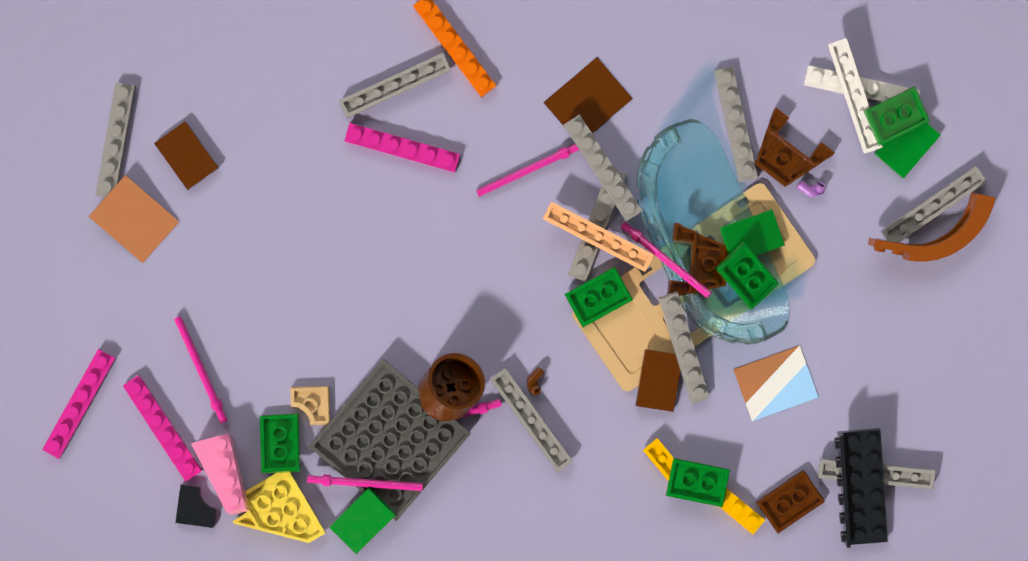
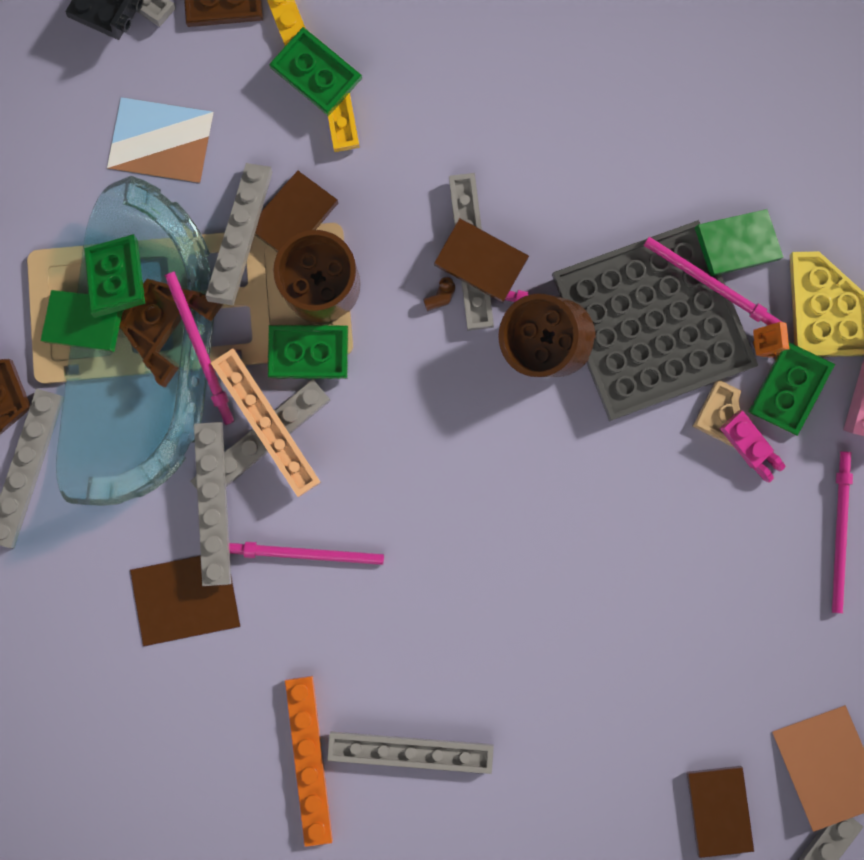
camera: 140 degrees left, 5 degrees down
dark pink plate [344,123,460,173] -> none
none -> reddish brown brick [273,230,361,324]
none -> reddish brown tile [434,218,529,303]
none -> dark pink hinge [720,410,786,483]
none -> orange bracket [753,322,789,358]

